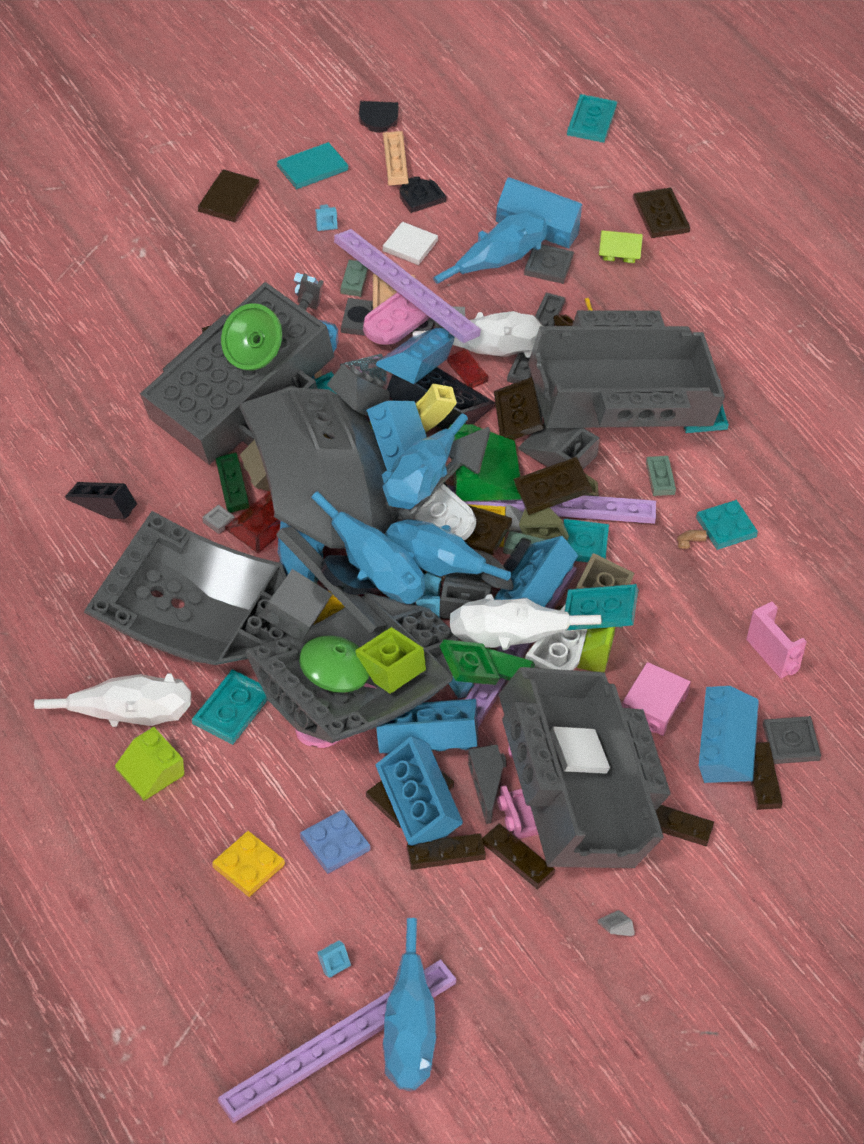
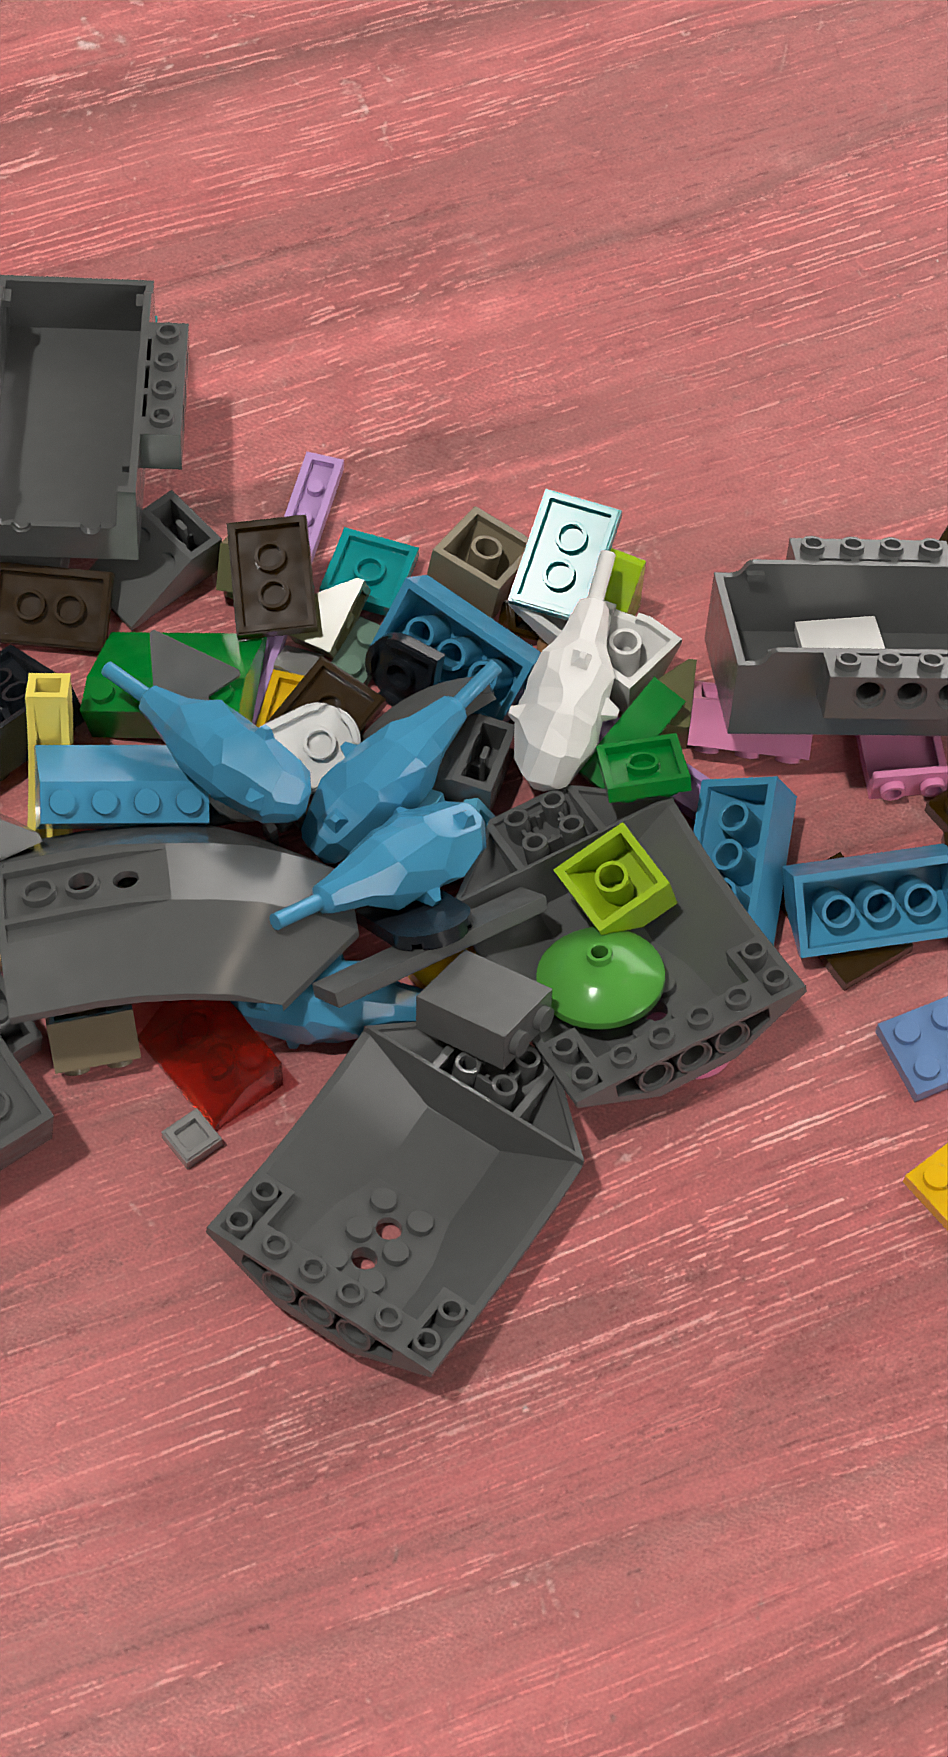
camera: 80 degrees left, 10 degrees up
white piece [34,673,191,727] -> none
black slope [65,482,137,519] -> none
lime slope [115,727,184,801] -> none
teal tile [192,669,268,745] -> none
dark green plate [215,452,250,513] -> none
dark grey slope [467,745,506,824] -> none
bright pink panel [622,662,691,736] -> none
sand green plate [646,456,676,496] -> none
medium nougat arm [676,530,707,549] -> none
teal plate [696,500,758,550] -> none
dark azure slope [699,686,759,783] -> none
bright pink panel [747,602,807,679] -> none
dark brown plate [751,742,783,810] -> none
dark grey tile [762,716,821,764] -> none

